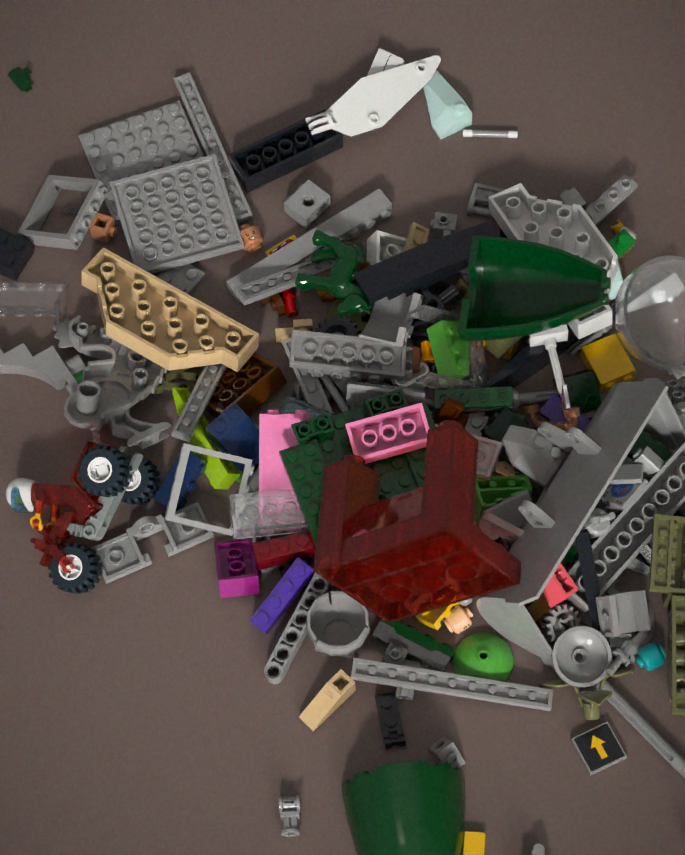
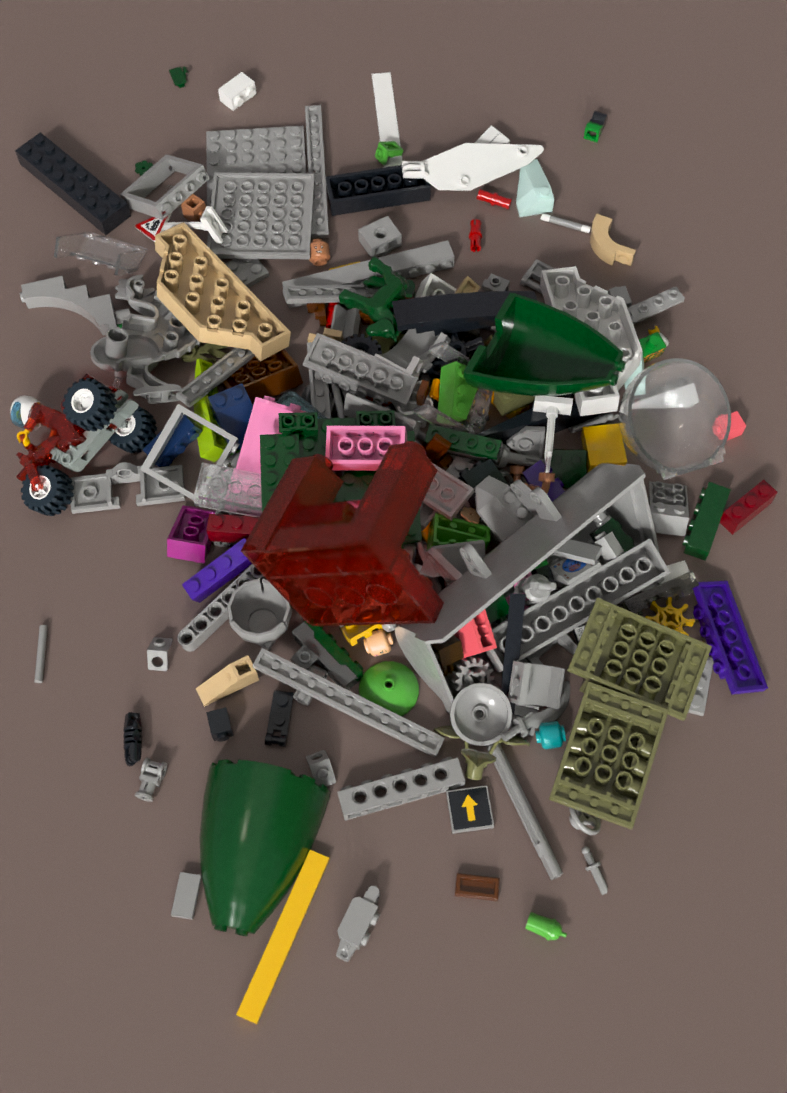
camera: 15 degrees right, 0 degrees up
none -> light grey bar [34,625,48,683]
none -> black hinge [123,712,142,767]
none -> dark green plant [135,160,153,176]
none -> white piece [135,206,228,244]
none -> light grey bracket [147,637,173,671]
none -> black brick [206,707,234,742]
none -> white brick [218,72,256,111]
none -> light grey panel [331,304,360,342]
none -> light grey brick [337,757,465,821]
none -> white sticker [372,72,402,167]
none -> bright green bracket [375,141,403,165]
none -> reddish brown tile [455,873,500,901]
none -> red pin [469,219,482,252]
none -> red pin [477,189,512,210]
none -> light grey plate [506,426,545,458]
none -> leg [584,111,608,143]
none -> tan arch [590,214,636,266]

